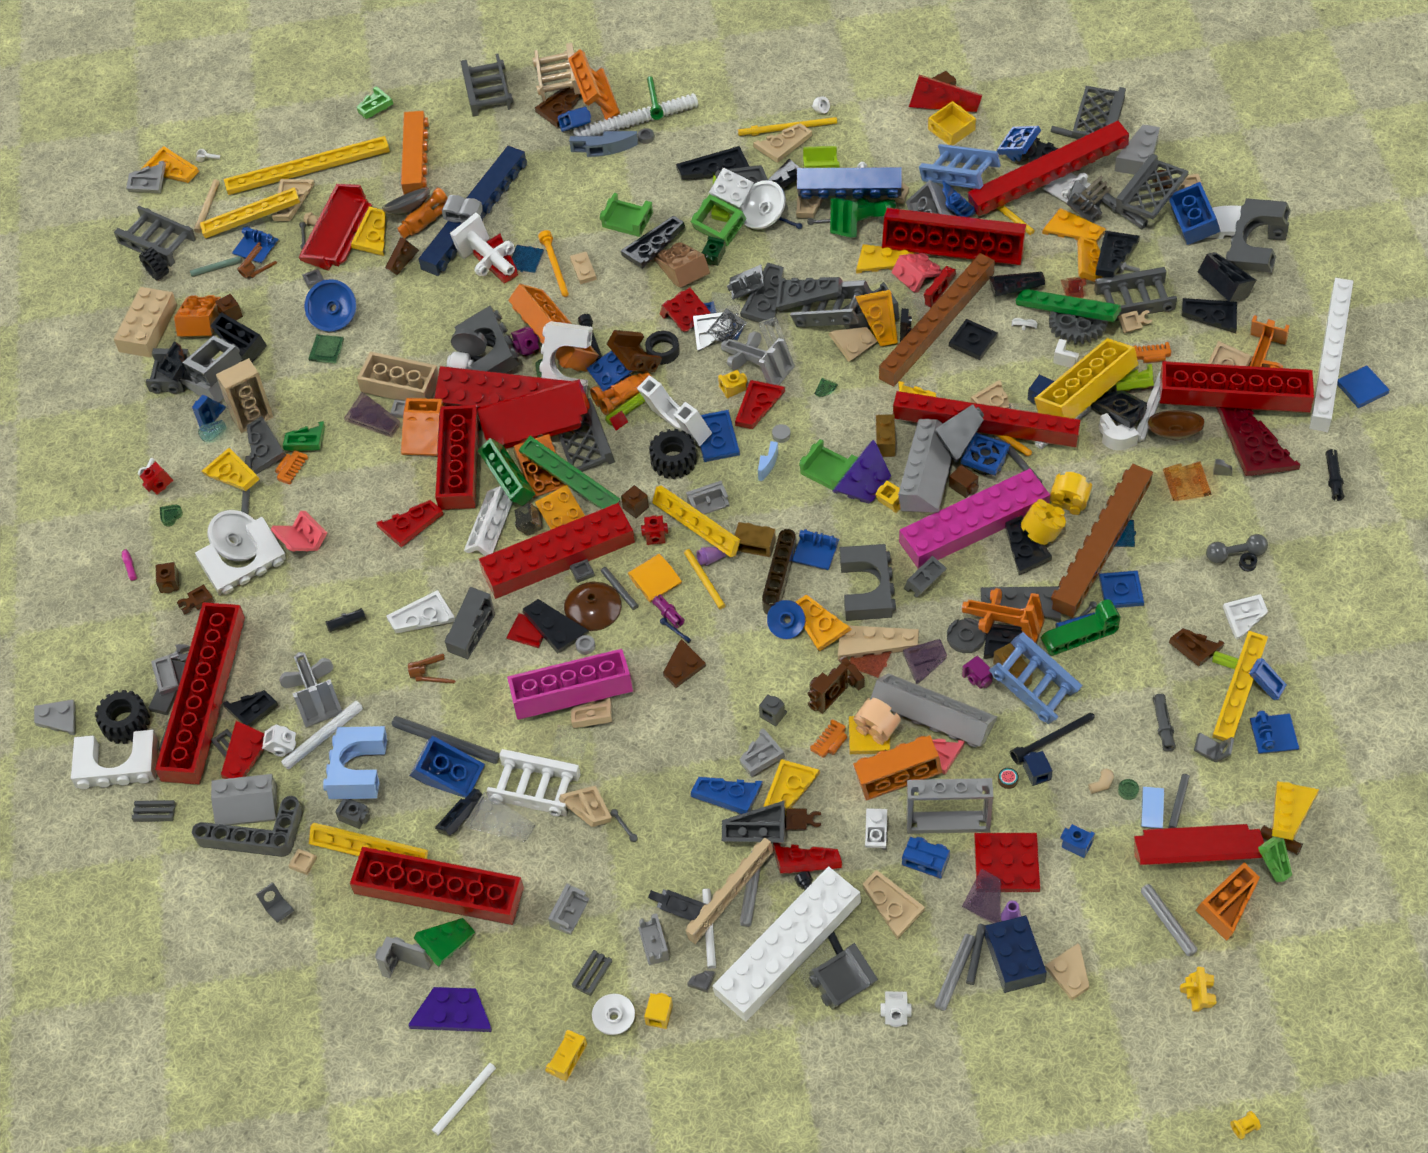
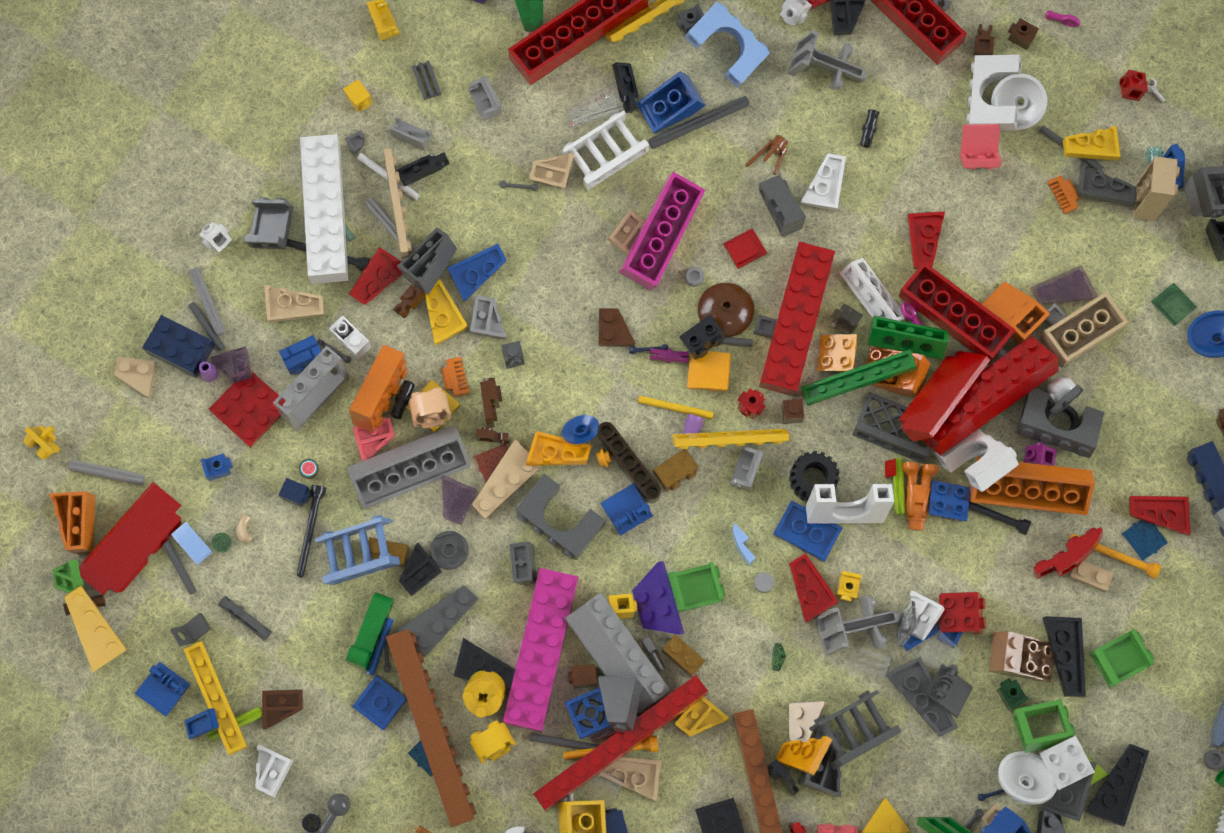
camera: 125 degrees right, 20 degrees up
clear green tile [160,504,183,527] -> none
white axle [281,701,363,769] -> none
green wing [283,421,325,451] -> none
white piece [450,213,515,276] -> none
black wing [523,599,589,654] -> none
white dish [592,994,635,1035] -> none
reddish brown panel [607,330,662,372] -> none
black tyre [645,330,680,365] -> none
dark grey wing [776,277,843,311] -> none
orange piece [962,588,1045,643] -> none
magenta brick [962,655,993,689] -> none
none -> dark grey hinge [317,339,351,363]
none -> light orange plate [597,448,612,468]
none -> flat silver bar [641,636,665,672]
none -> black brick [679,315,726,360]
none -> dark pink piece [901,302,926,326]
none -> red slope [1033,527,1103,579]

